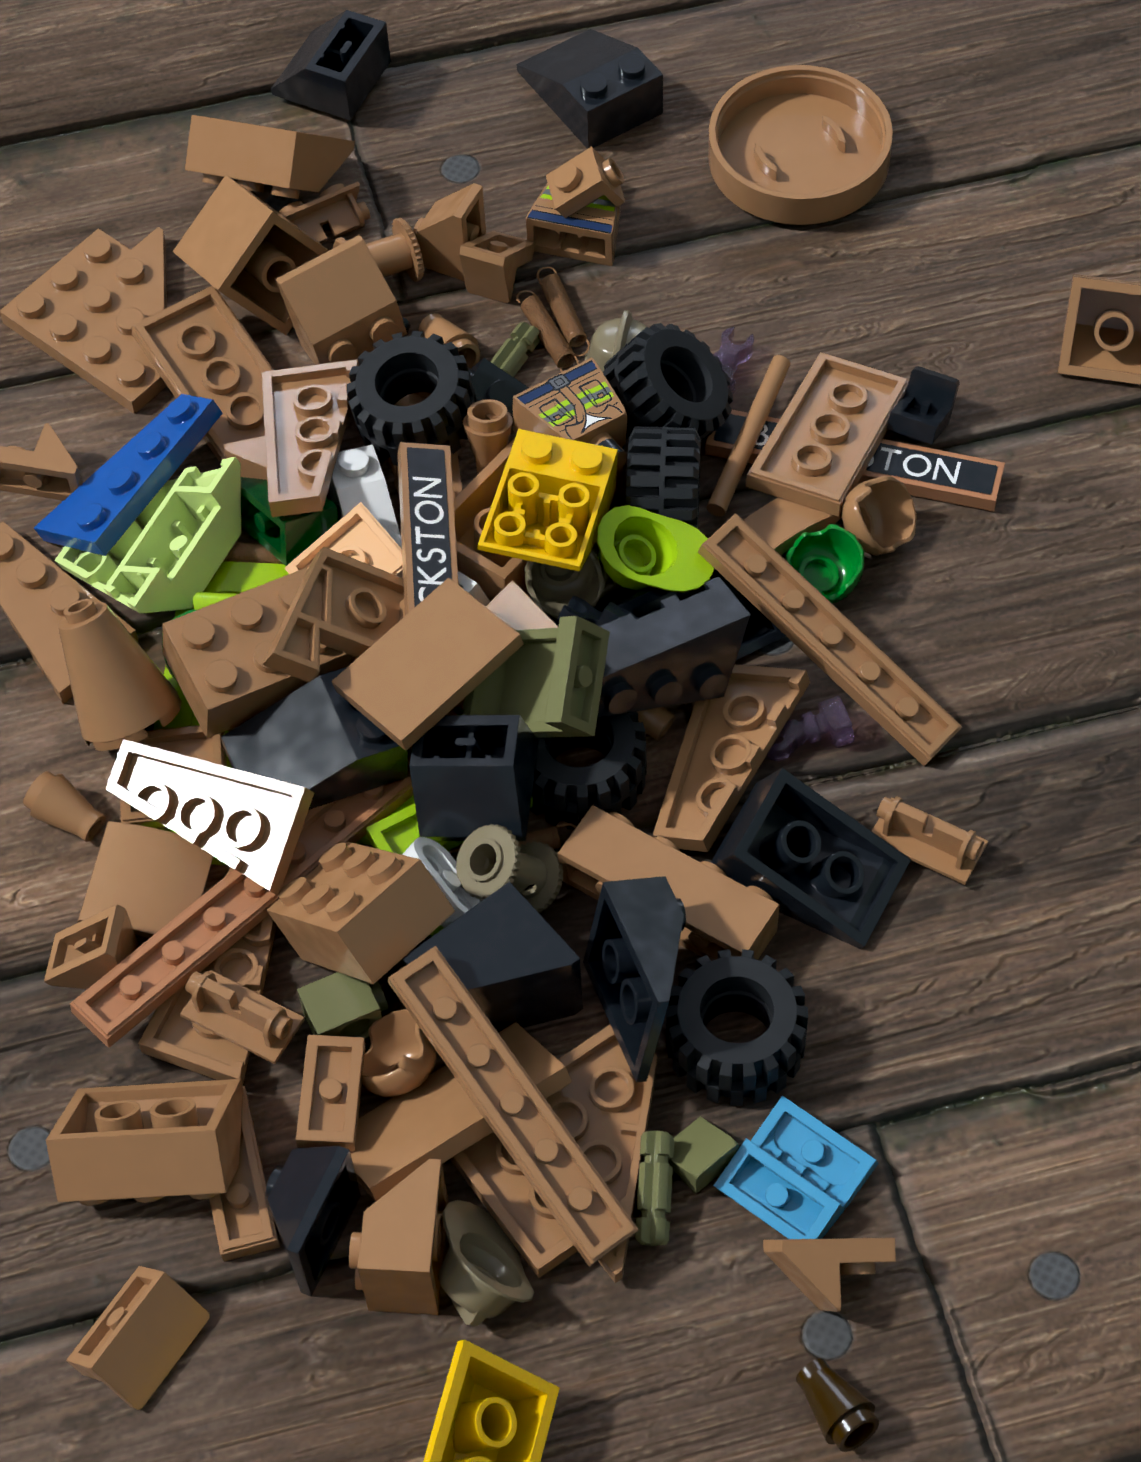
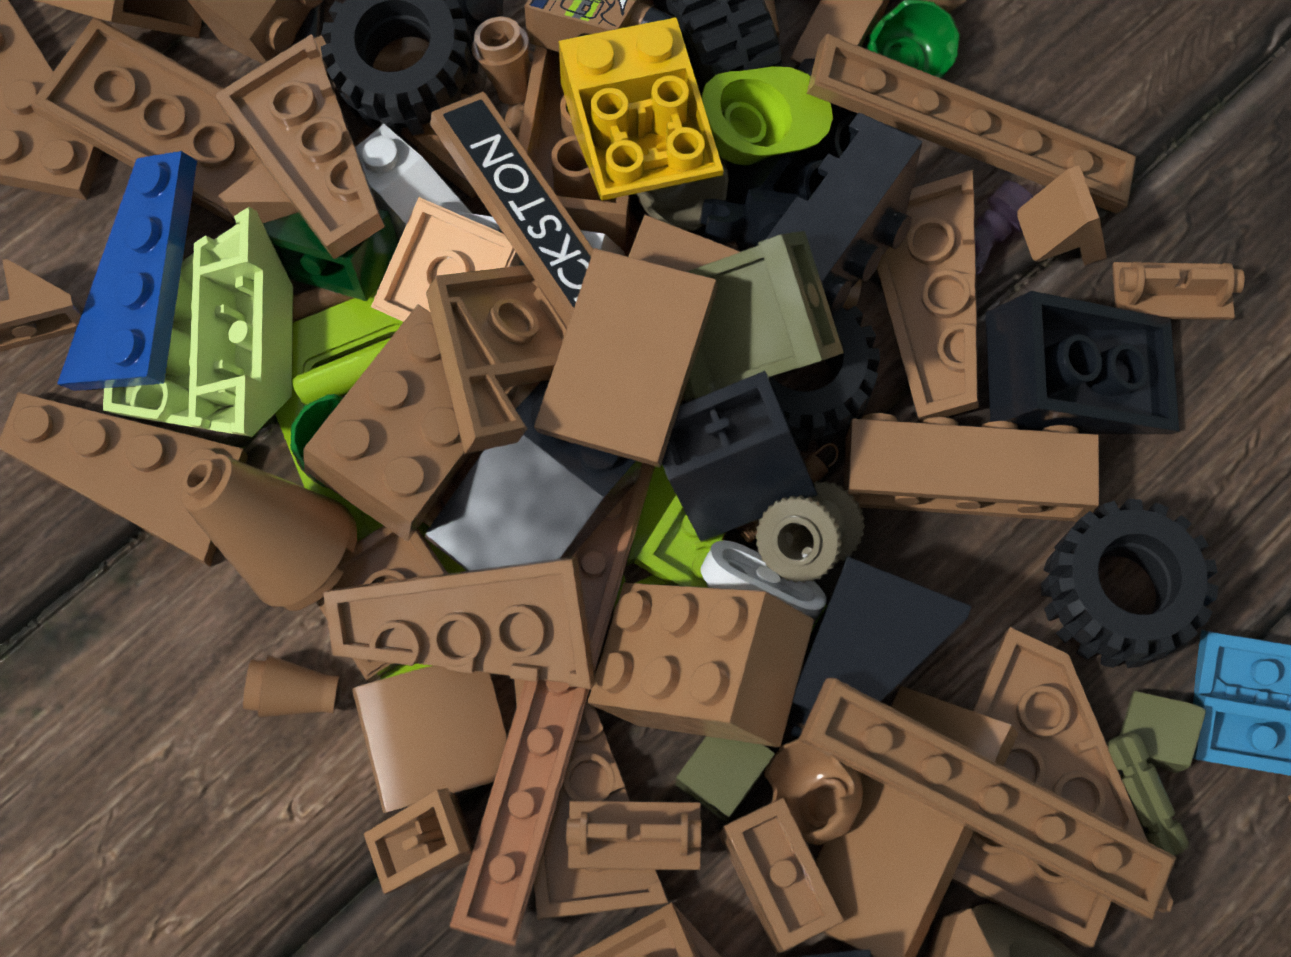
camera: 30 degrees left, 15 degrees up
black slope [583,876,686,1083] -> none
none -> medium nougat slope [1017,164,1107,266]

